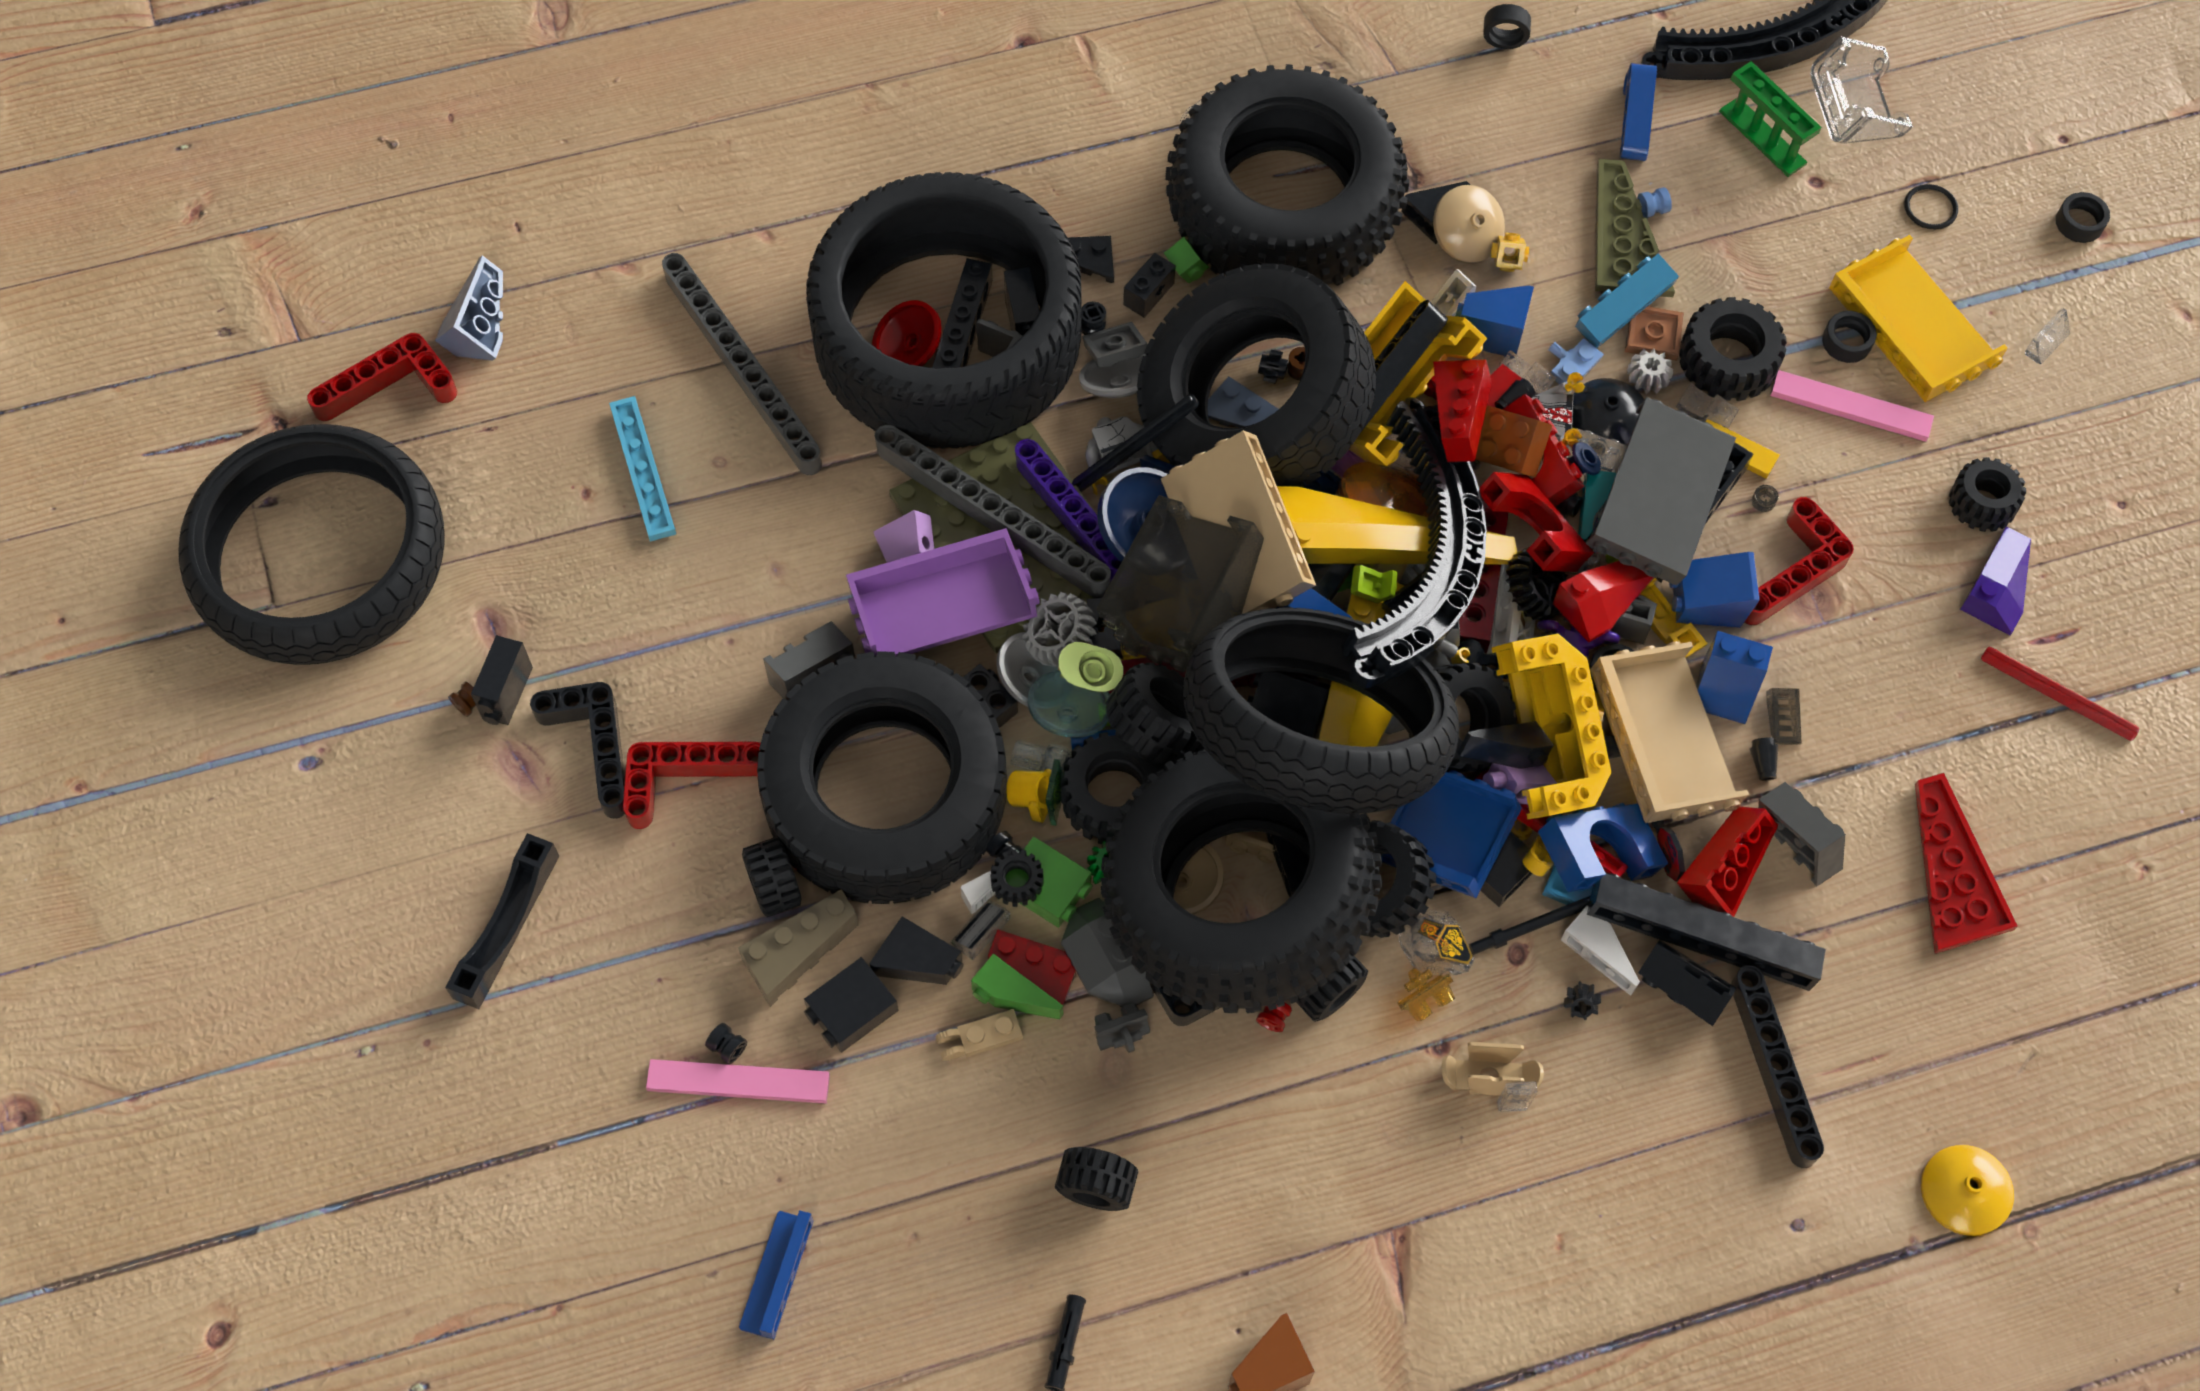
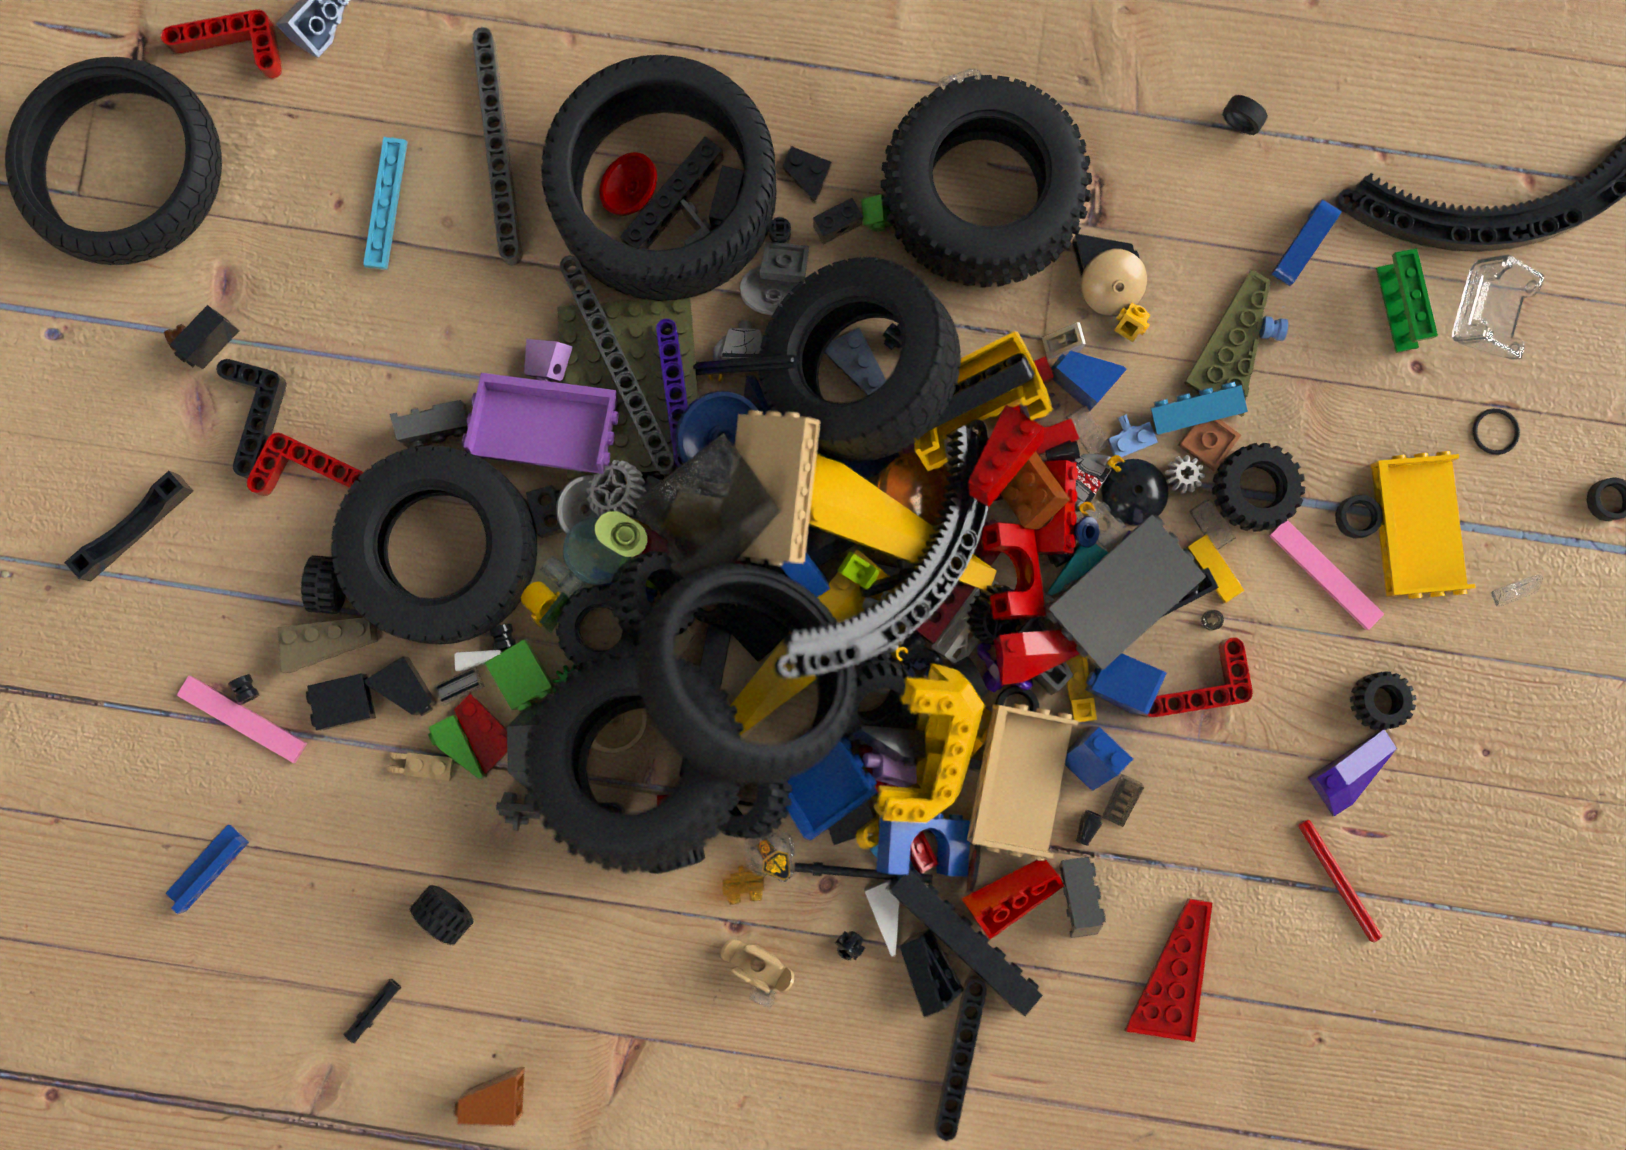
camera: 25 degrees right, 20 degrees up
black tyre [990,849,1043,907] -> none

